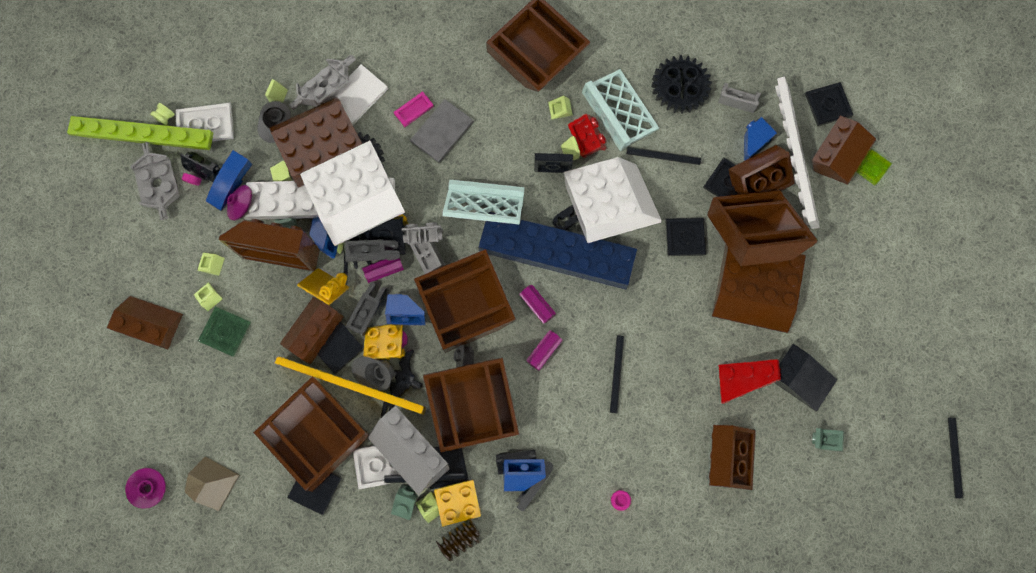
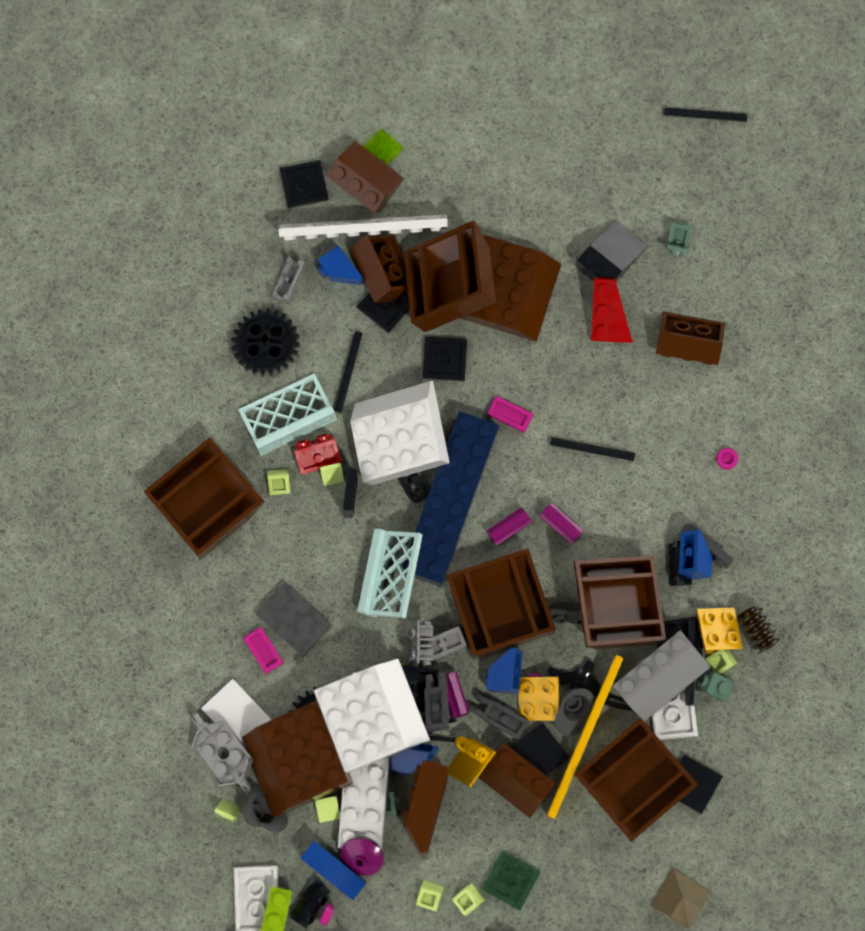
camera: 85 degrees left, 0 degrees up
none -> dark pink tile [486,396,534,433]

